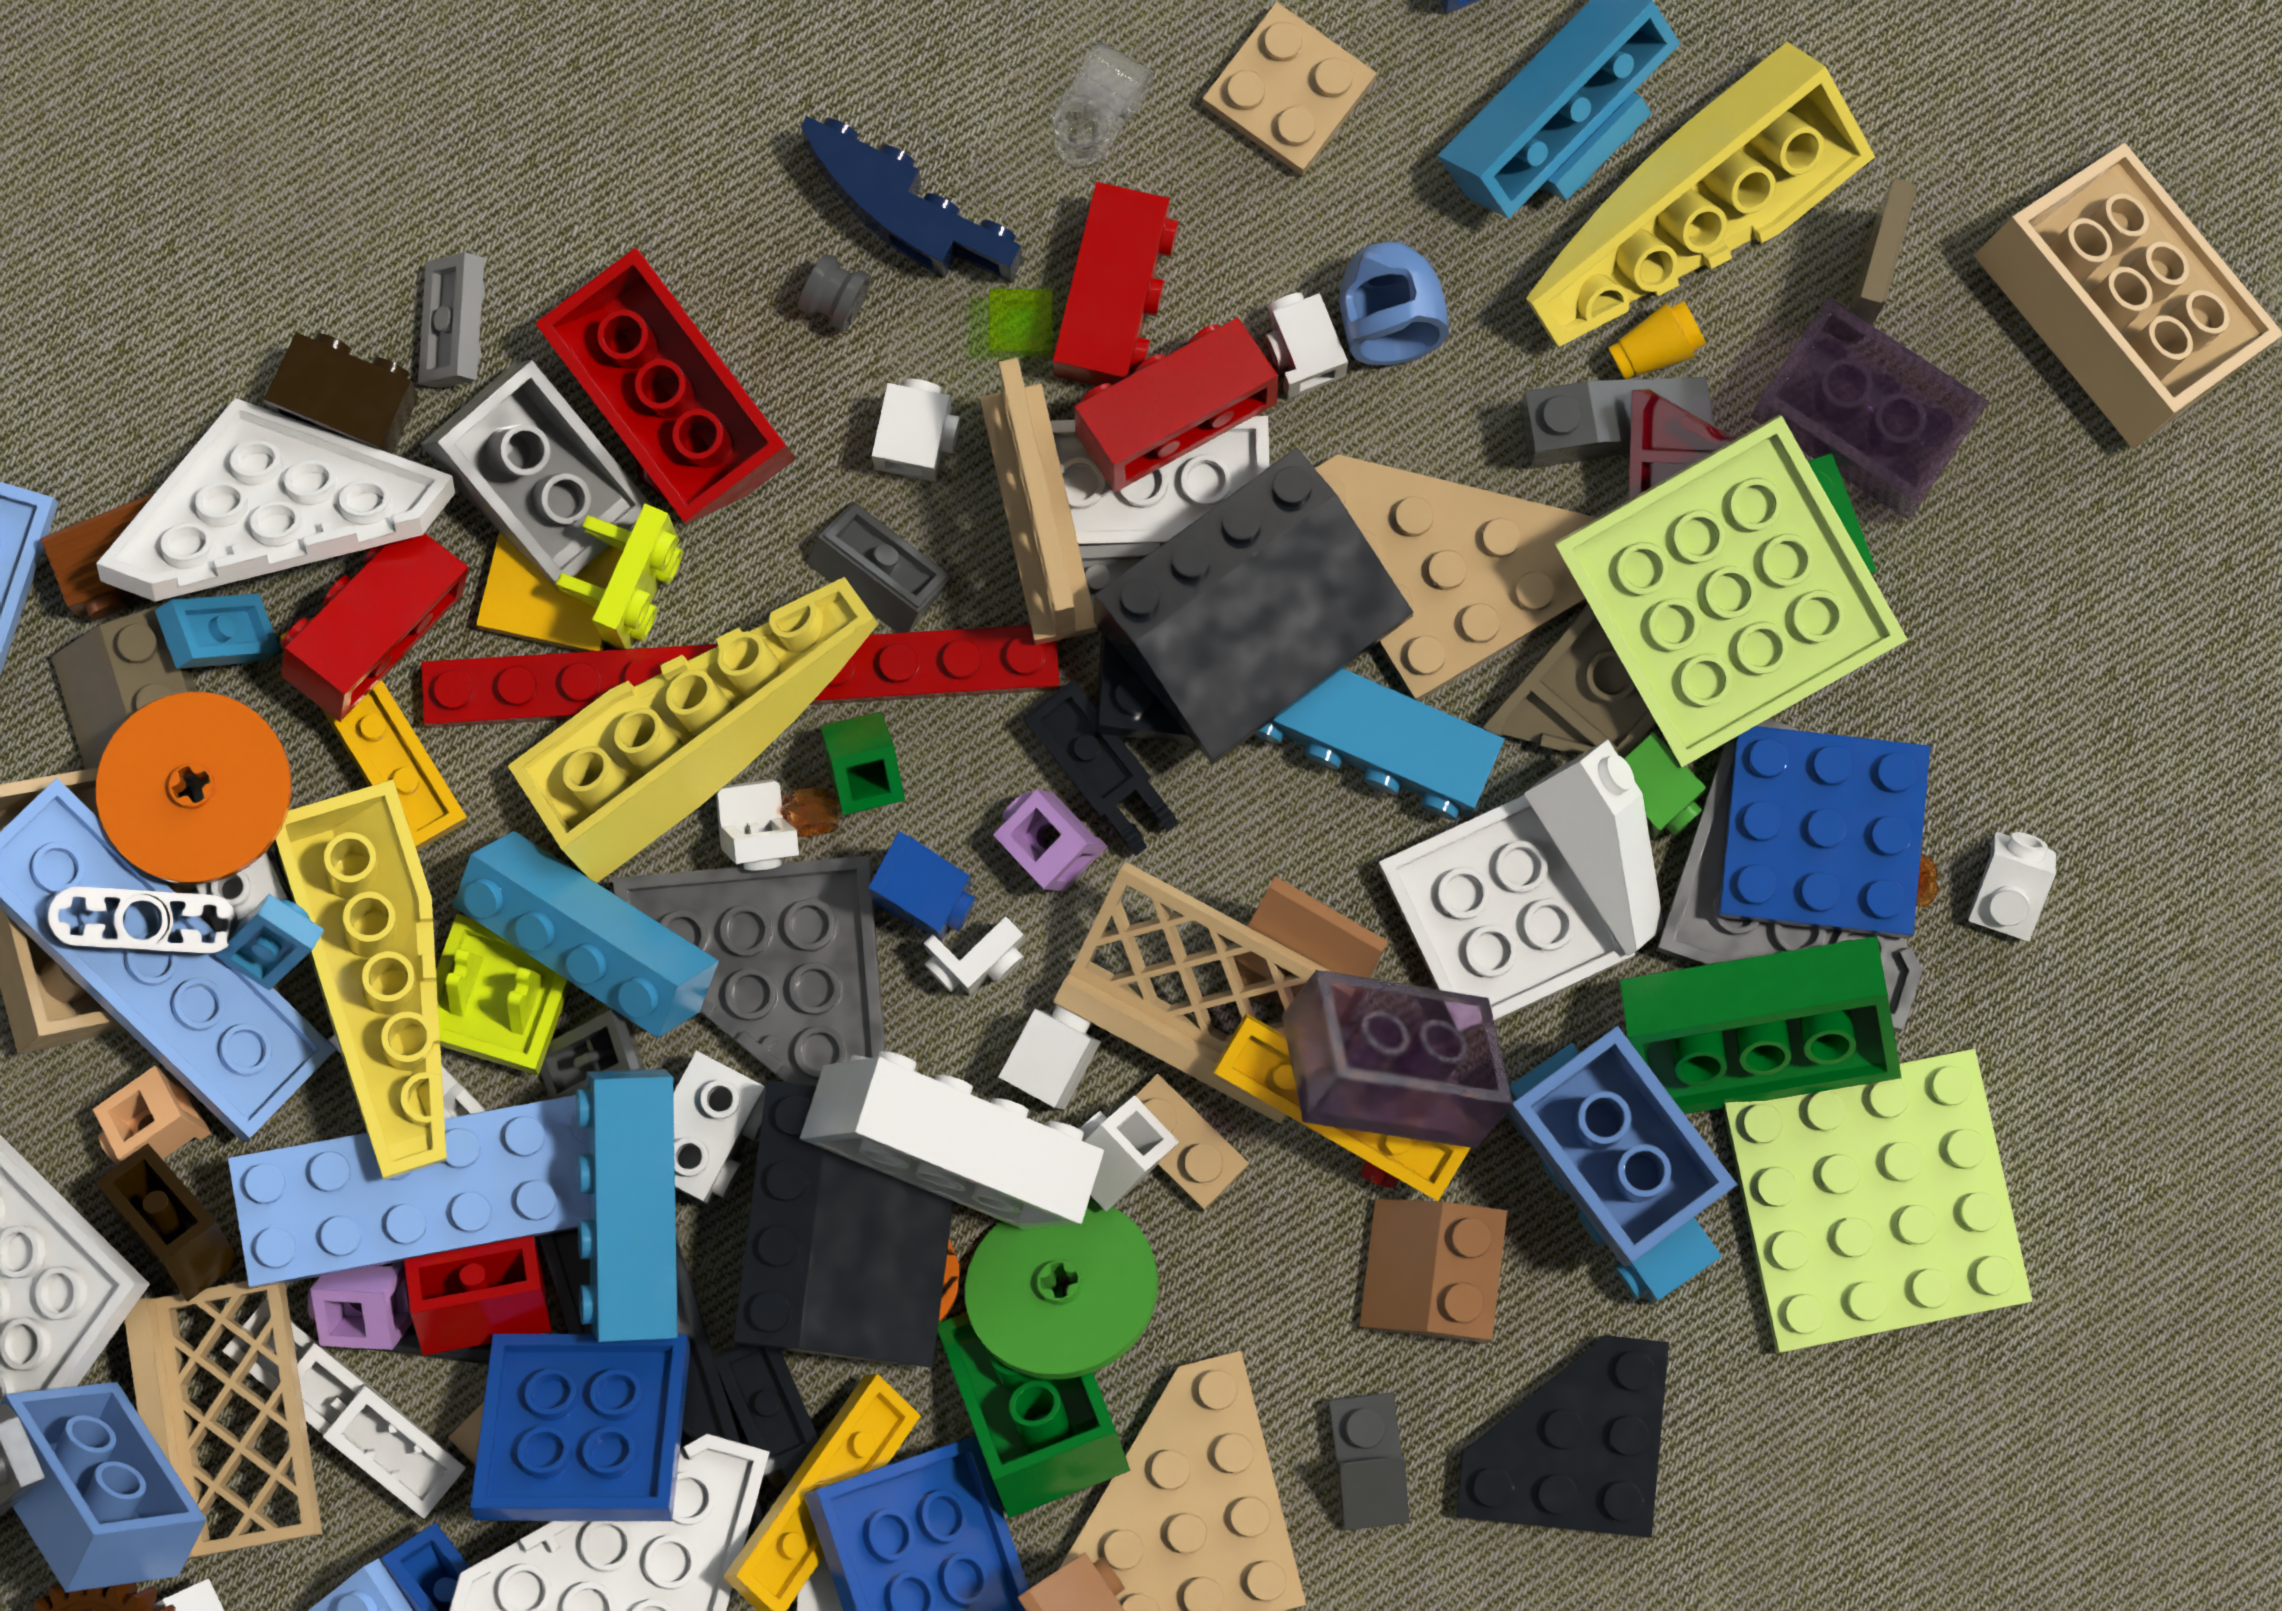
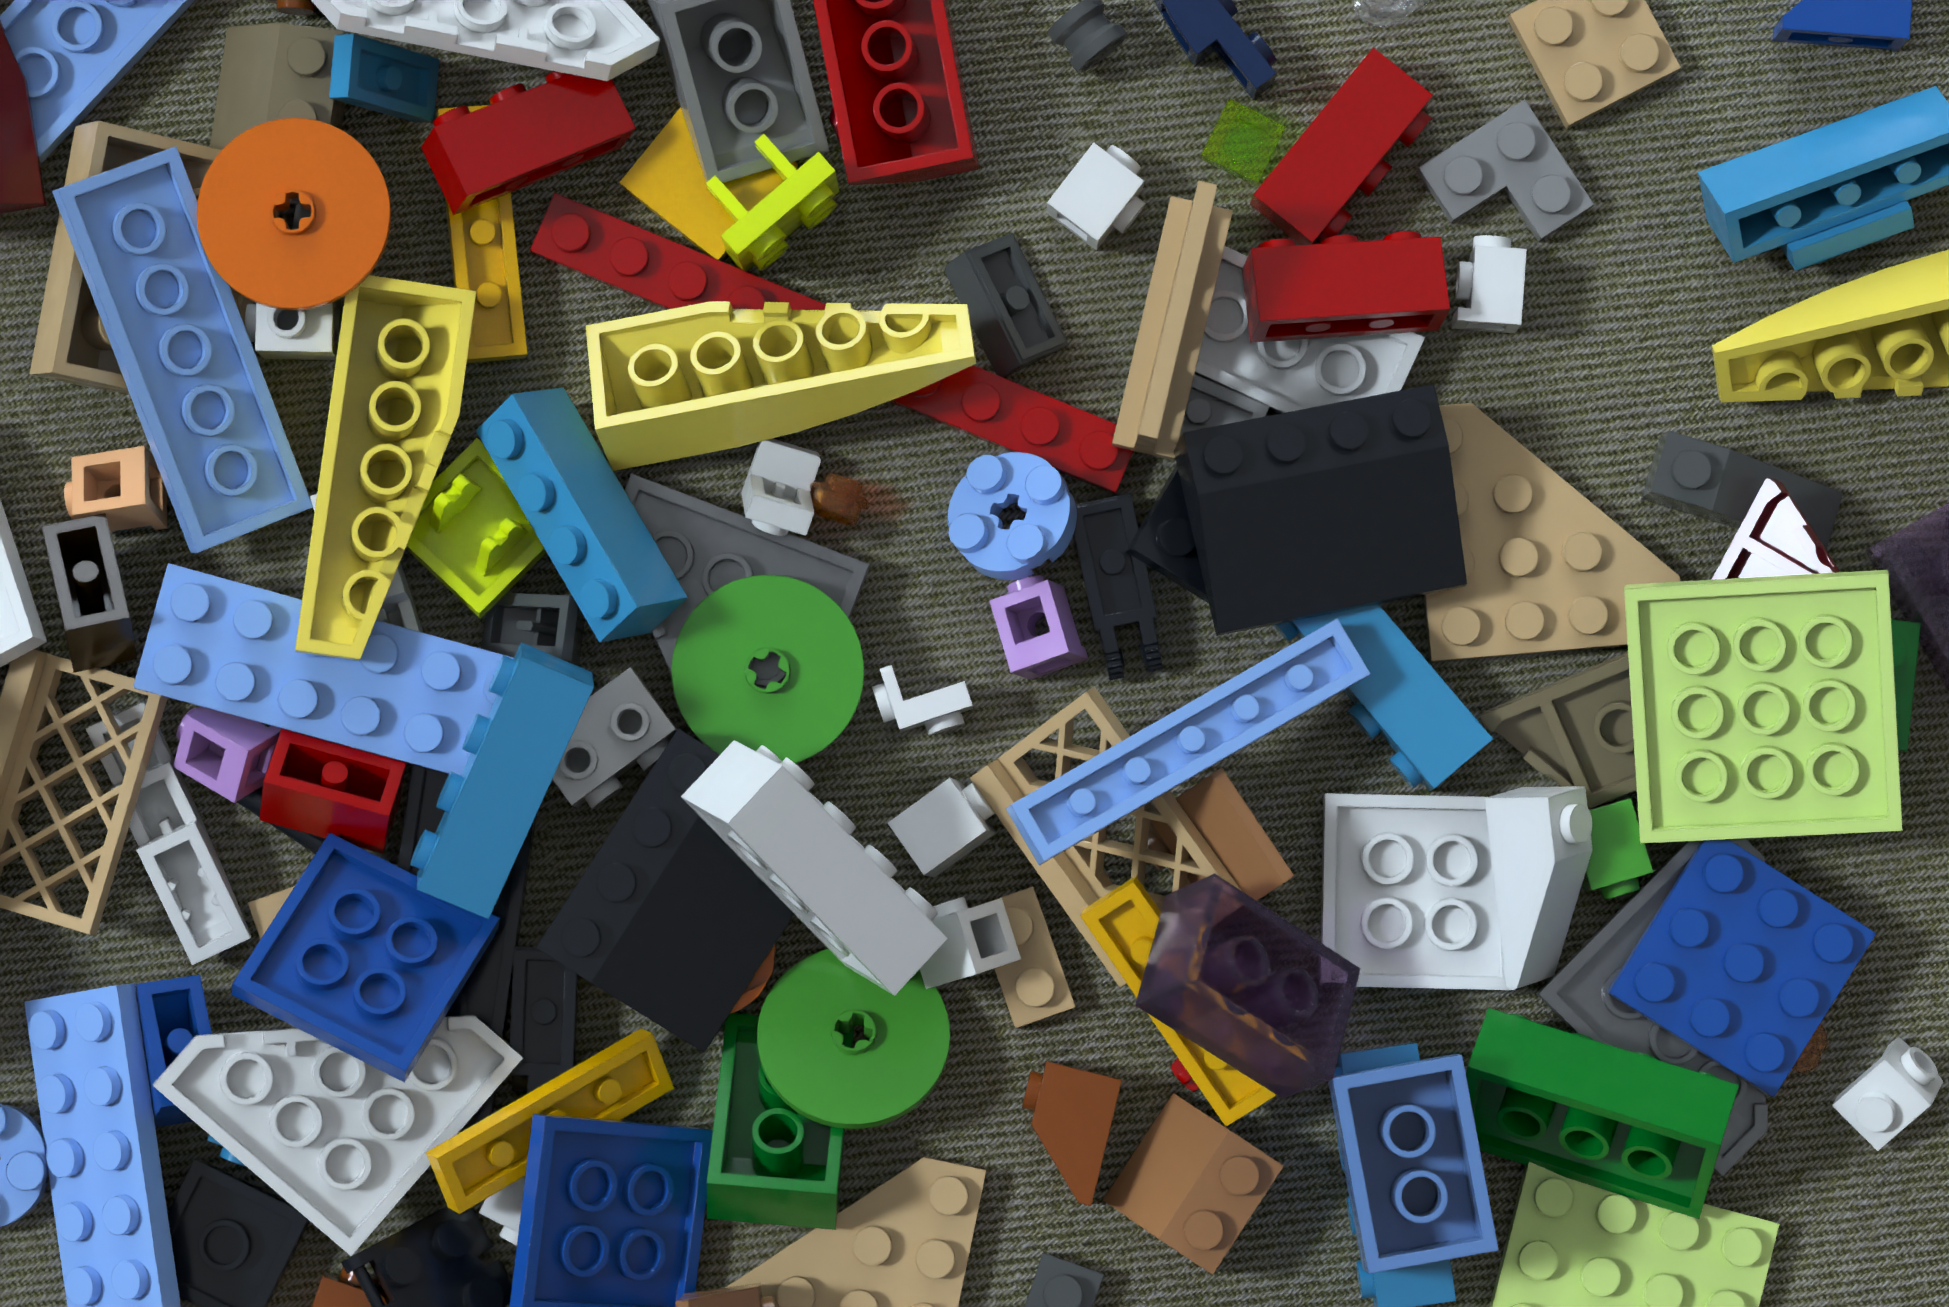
camera: 30 degrees right, 5 degrees up
beam [43,887,238,953] -> none
dark azure plate [215,894,325,990] -> none
green brick [819,711,905,815] -> none
blue slope [868,831,976,941] -> none
medium blue piece [1339,240,1449,365] -> none
yellow cone [1608,300,1707,380] -> none
none -> bright green piece [672,575,864,763]
none -> light blue plate [947,452,1077,580]
none -> light blue plate [1006,618,1370,866]
none -> dark orange slope [1022,1061,1122,1206]
none -> light grey plate [1416,99,1594,242]

